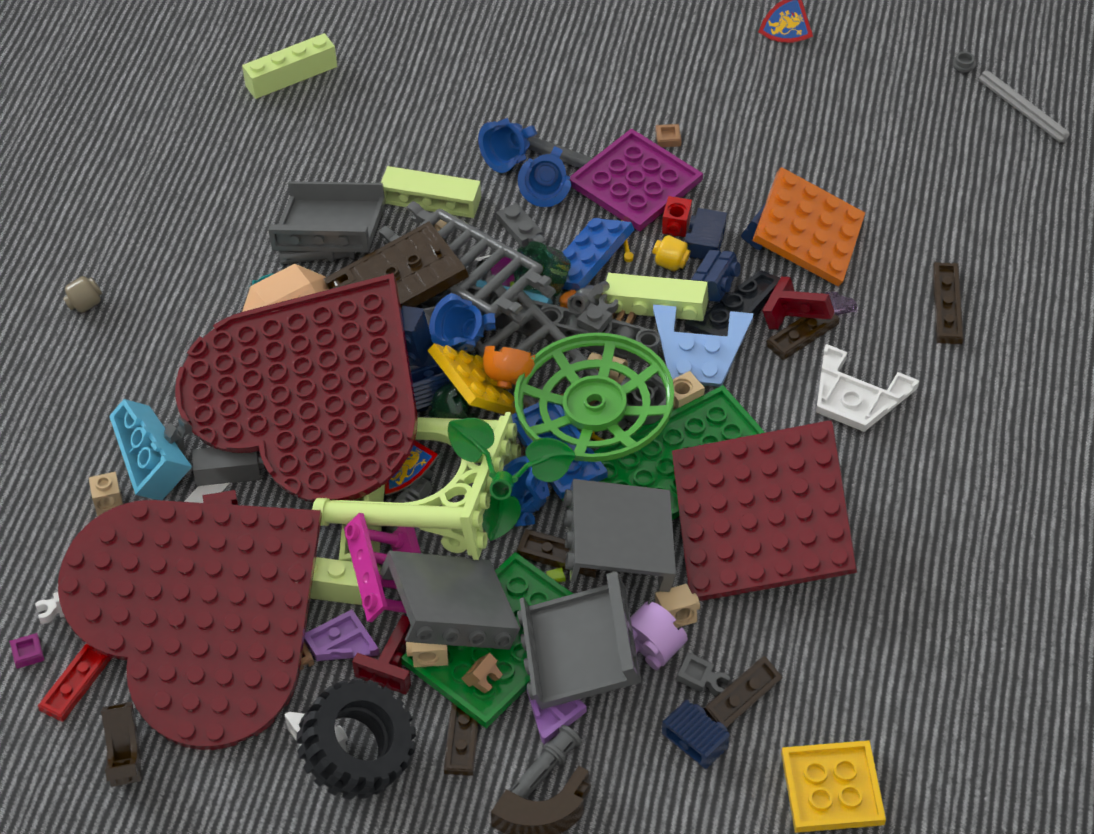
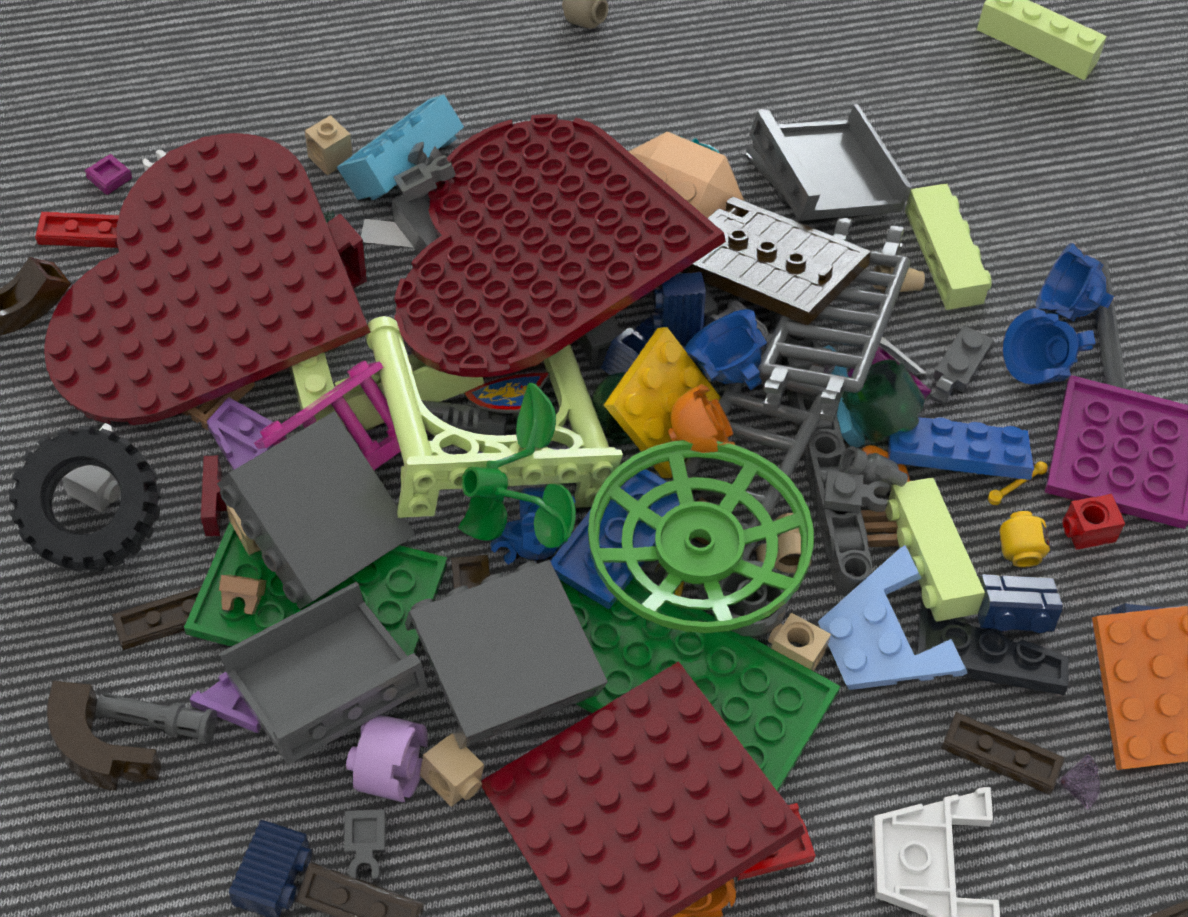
camera: 60 degrees right, 5 degrees up
dark blue brick [685,208,727,260] -> none
dark red bracket [762,276,835,330] -> none
none -> dark grey plate [393,155,456,202]

